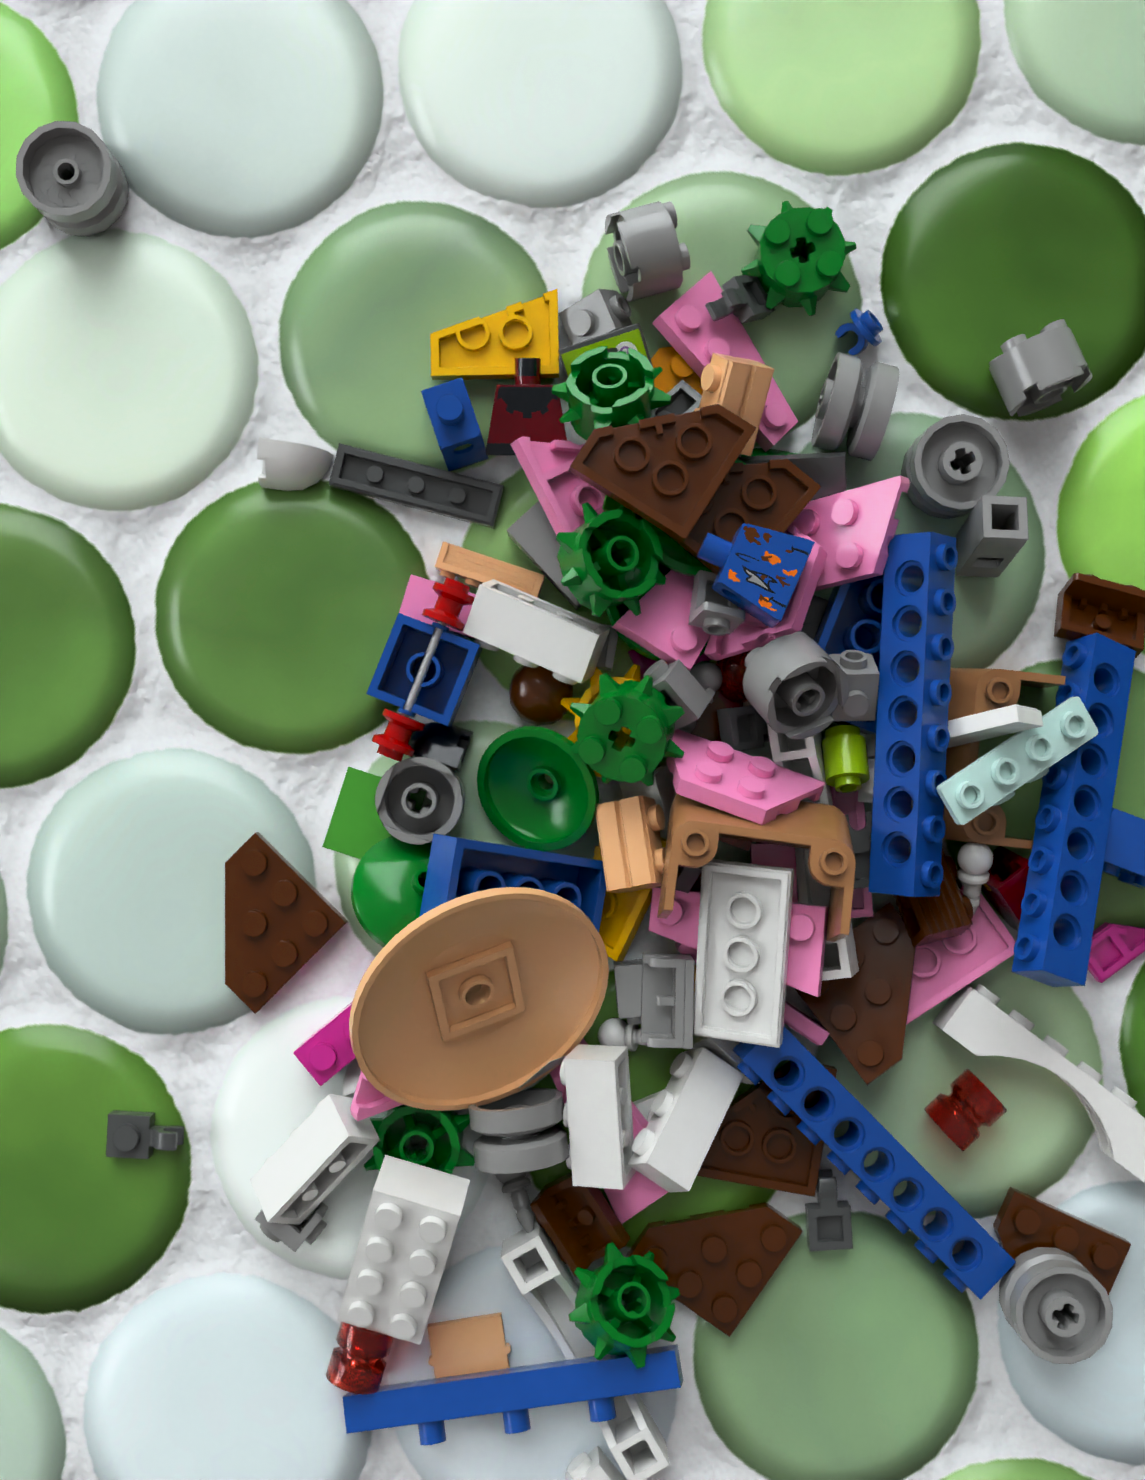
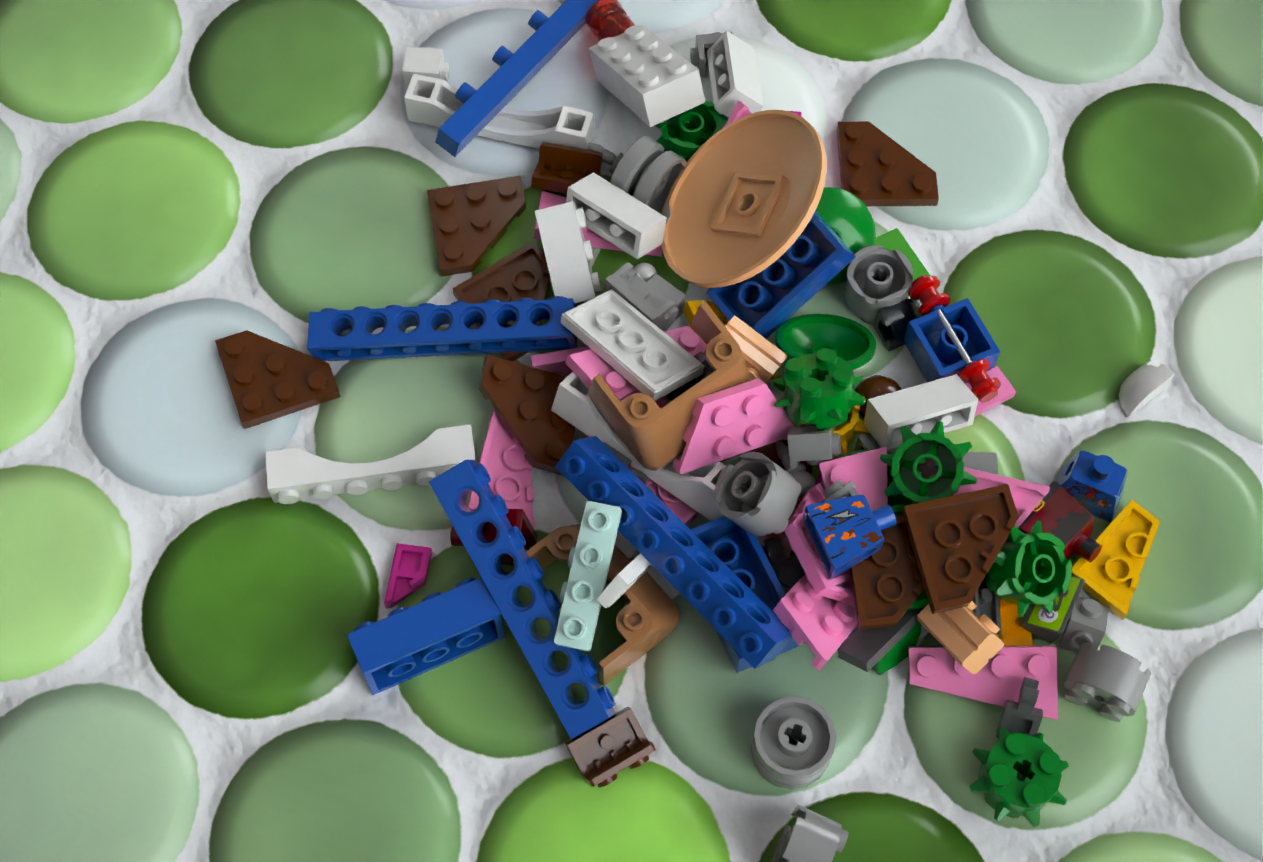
camera: 135 degrees right, 25 degrees down
dark grey plate [106,1110,184,1159] -> none
dark grey tile [329,443,504,529] -> none
light nougat piece [427,1312,511,1378] -> none
light nougat piece [435,541,545,598] -> none
green brick [568,1243,680,1369] -> none
dark grey plate [805,1169,853,1251] -> none
light grey wheel [811,352,899,461] -> none
lime brick [822,725,870,793] -> none
light grey bracket [829,650,880,721] -> none
blue plate [835,308,883,355] -> none
reddish brown brick [893,848,973,947] -> none
clear red wheel [924,1069,1007,1152] -> none
light grey brick [955,495,1029,577] -> none
white bar [957,842,993,915] -> none
light grey wheel [999,1247,1113,1364] -> none

